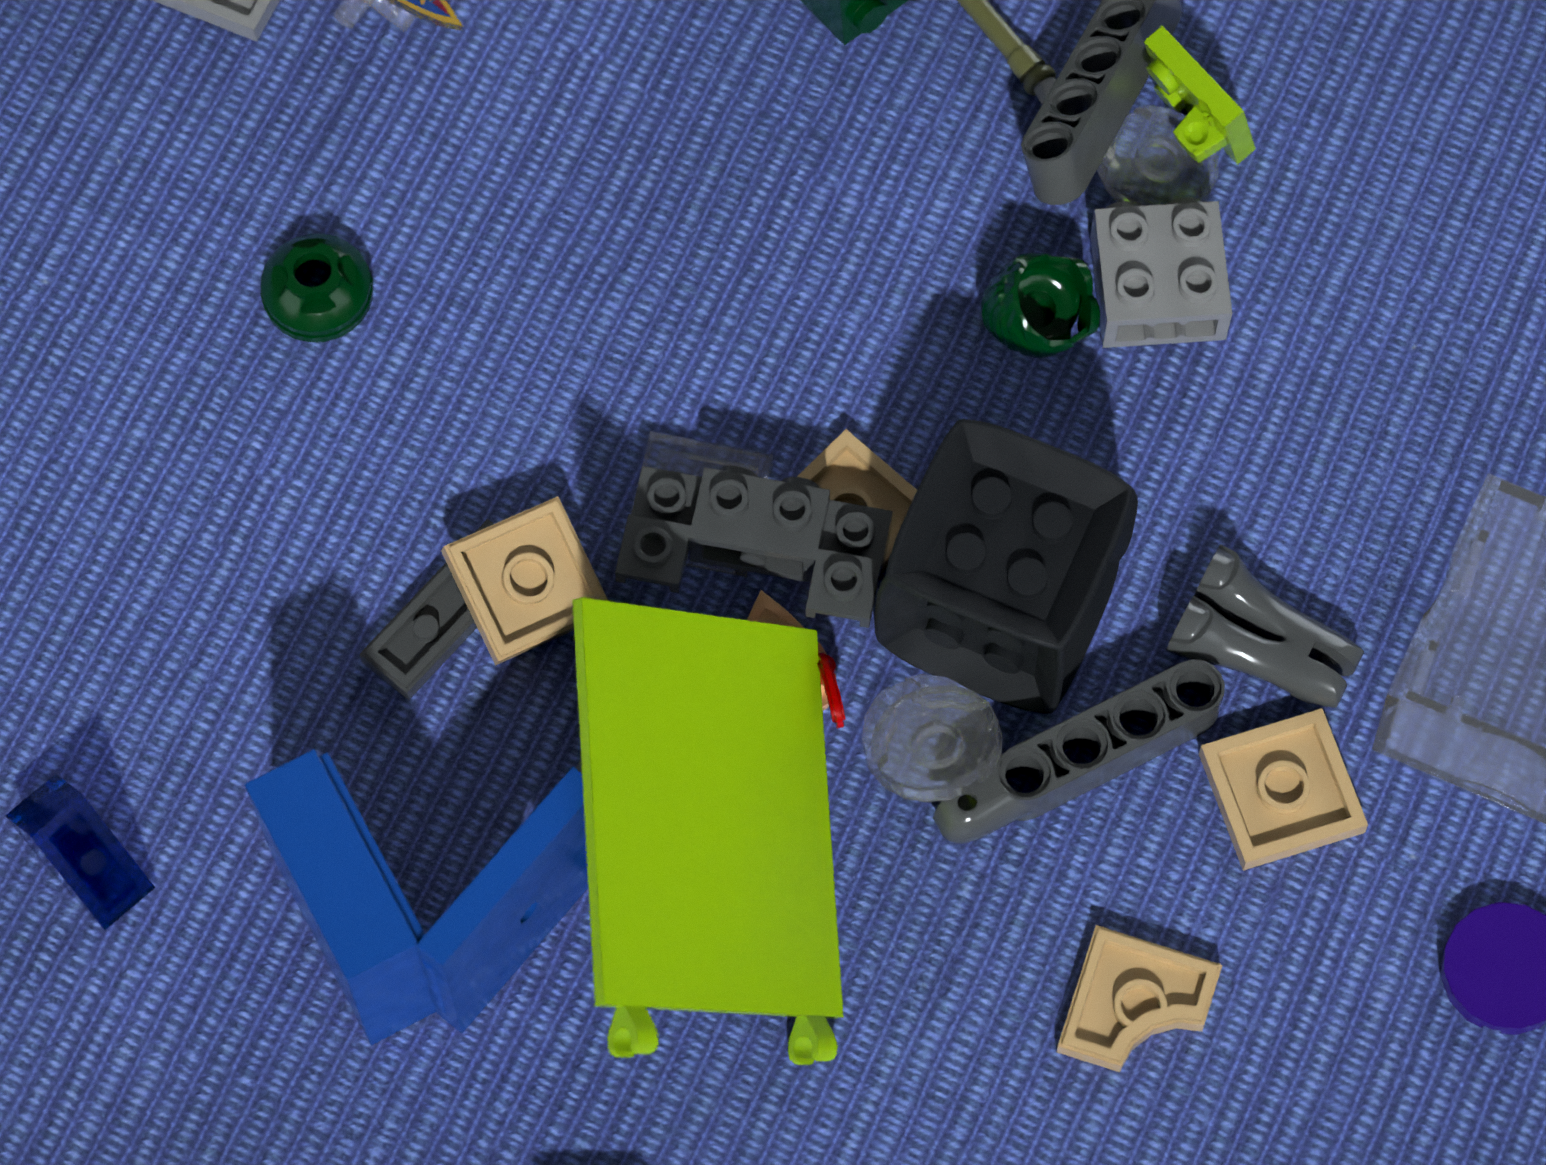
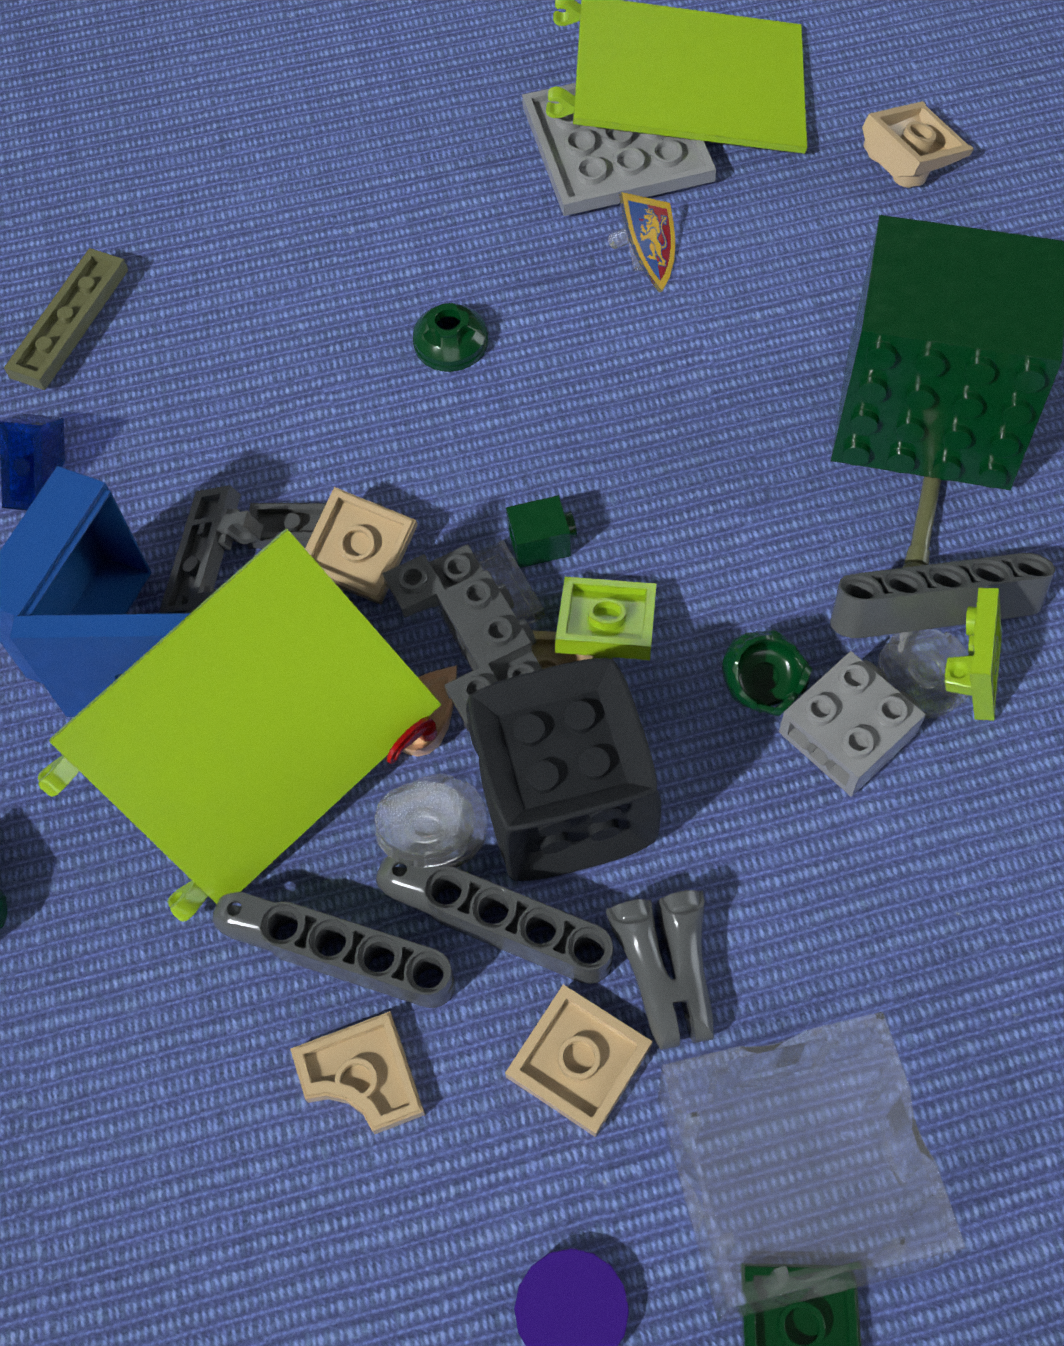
camera: 55 degrees right, 5 degrees down
none -> dark grey hinge [158,485,264,614]
none -> dark grey piece [213,892,456,1008]
none -> dark green brick [506,495,577,568]
none -> lime hinge [555,576,657,660]

